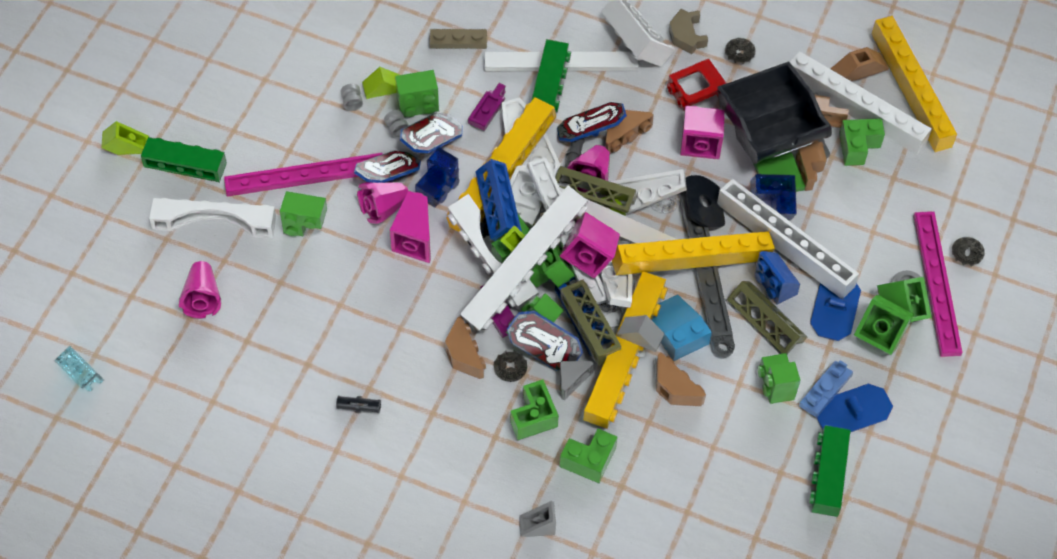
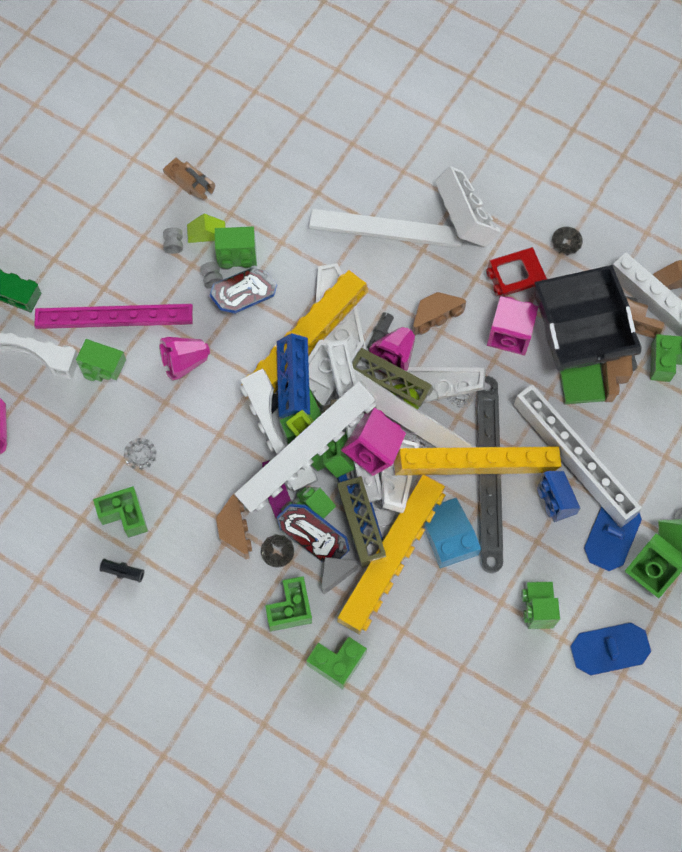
camera: 10 degrees right, 10 degrees up
shield [354,151,421,183] -> none
dark pink slope [390,191,431,263] -> none
clear blue brick [415,147,460,208] -> none
dark tan plate [430,29,487,49] -> none
magenta hinge [468,83,506,131] -> none
light grey slope [519,501,556,537] -> none
green brick [531,39,572,113] -> none
shield [557,102,627,142] -> none
light grey slope [617,315,664,352] -> none
medium nougat slope [656,352,706,406] -> none
dark tan piece [669,8,708,54] -> none
black piece [685,175,726,229] -> none
olive fence [727,281,807,354] -> none
clear blue brick [750,174,797,220] -> none
medium blue plate [799,360,853,418] -> none
green brick [809,425,851,517] -> none
none -> bright green brick [93,486,148,538]
none -> clear gear [124,438,157,470]
none -> medium nougat plate [163,157,215,199]

